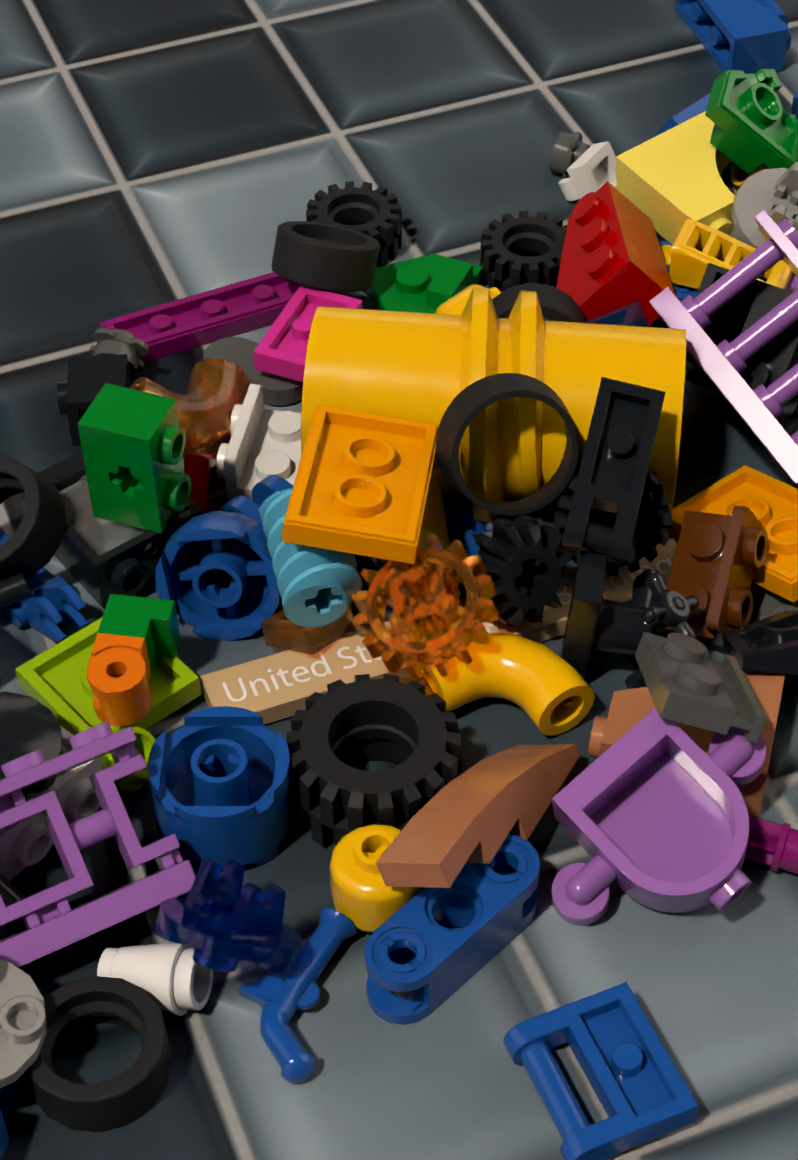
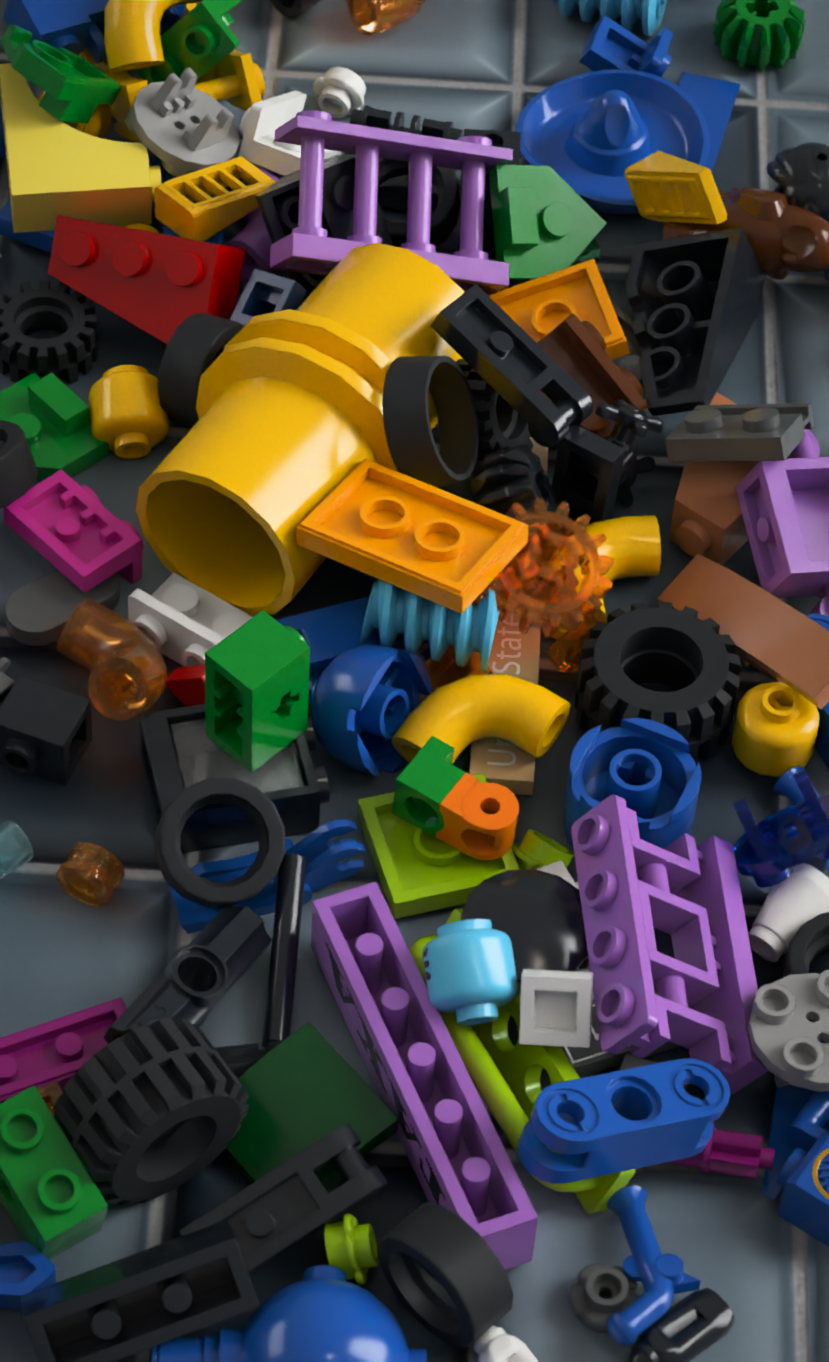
camera: 70 degrees left, 5 degrees up
none -> yellow cylinder [391,674,571,765]

